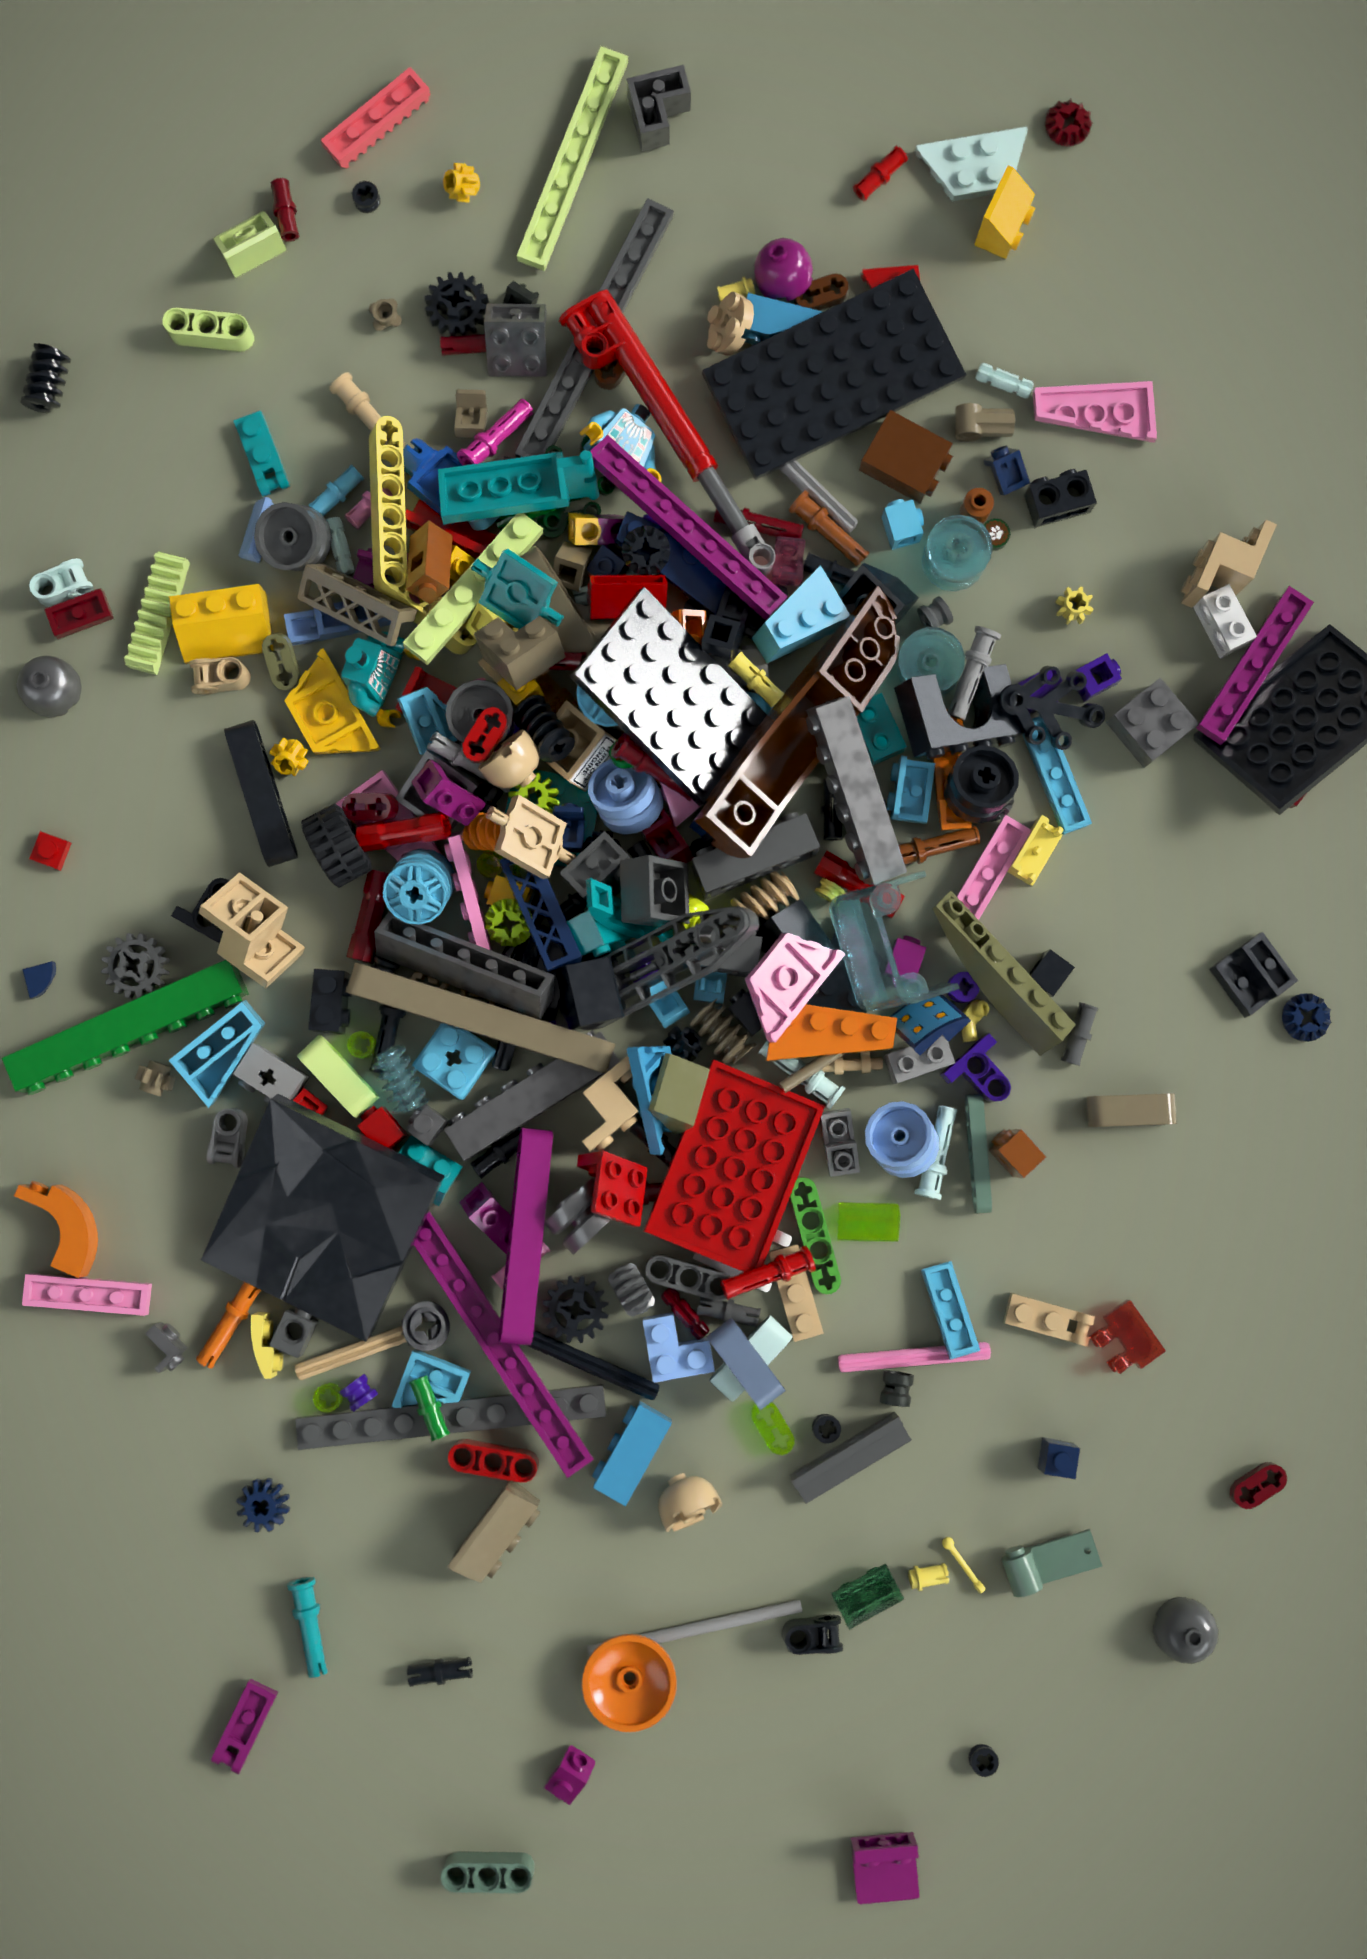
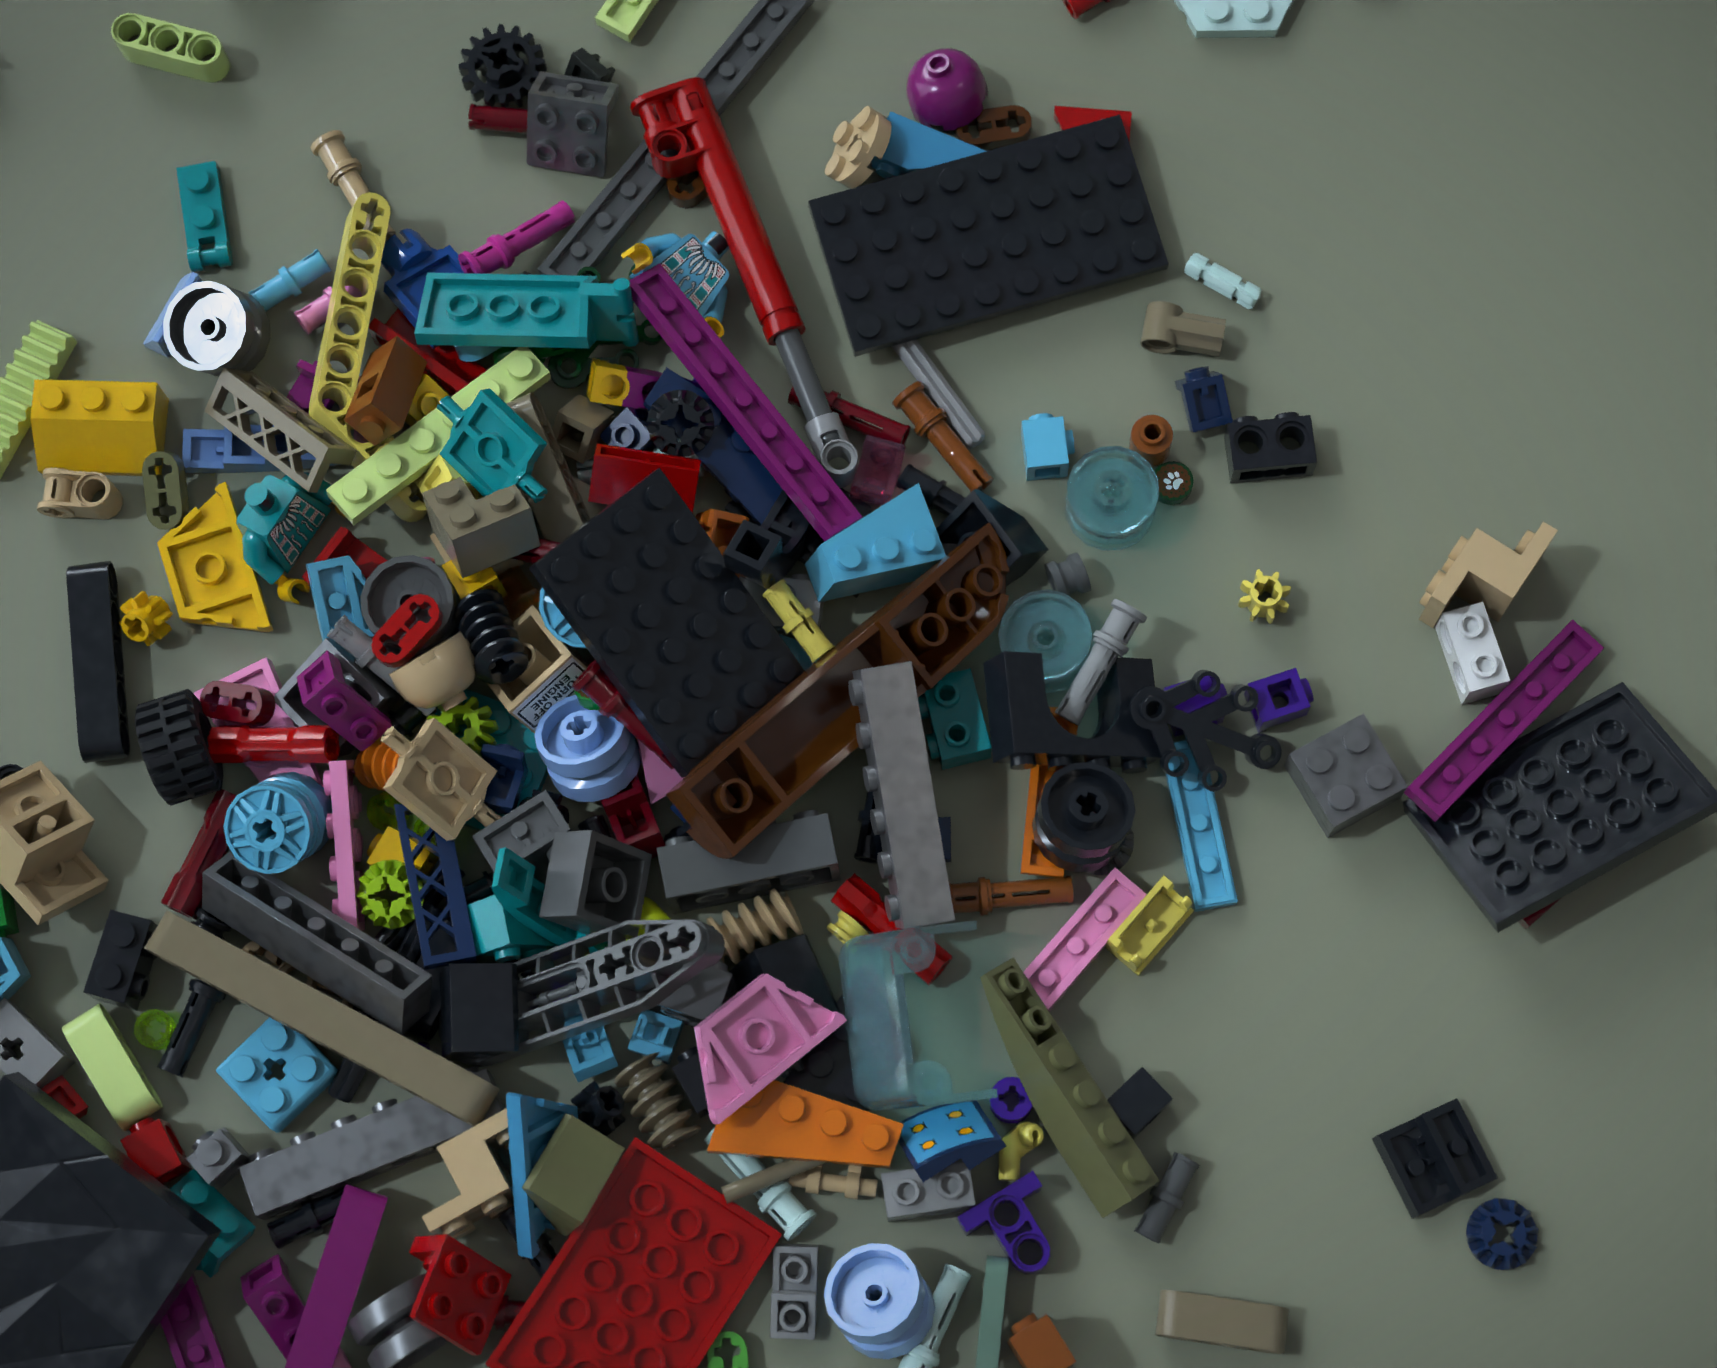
camera: 20 degrees right, 10 degrees down
light aqua axle [326,517,354,575] -> none
dark tan plate [369,298,402,331] -> none
clear light blue piece [371,1045,429,1113] -> none
dark tan bracket [454,389,488,438] -> none
light yellow pin [717,277,755,302] -> none
reddish brown brick [859,410,953,504] -> none
magenta brick [883,935,927,984] -> none
medium azure bracket [886,755,935,824] -> none
yellow slope [974,165,1036,259] -> none
bright pink wing [1033,381,1157,443] -> none

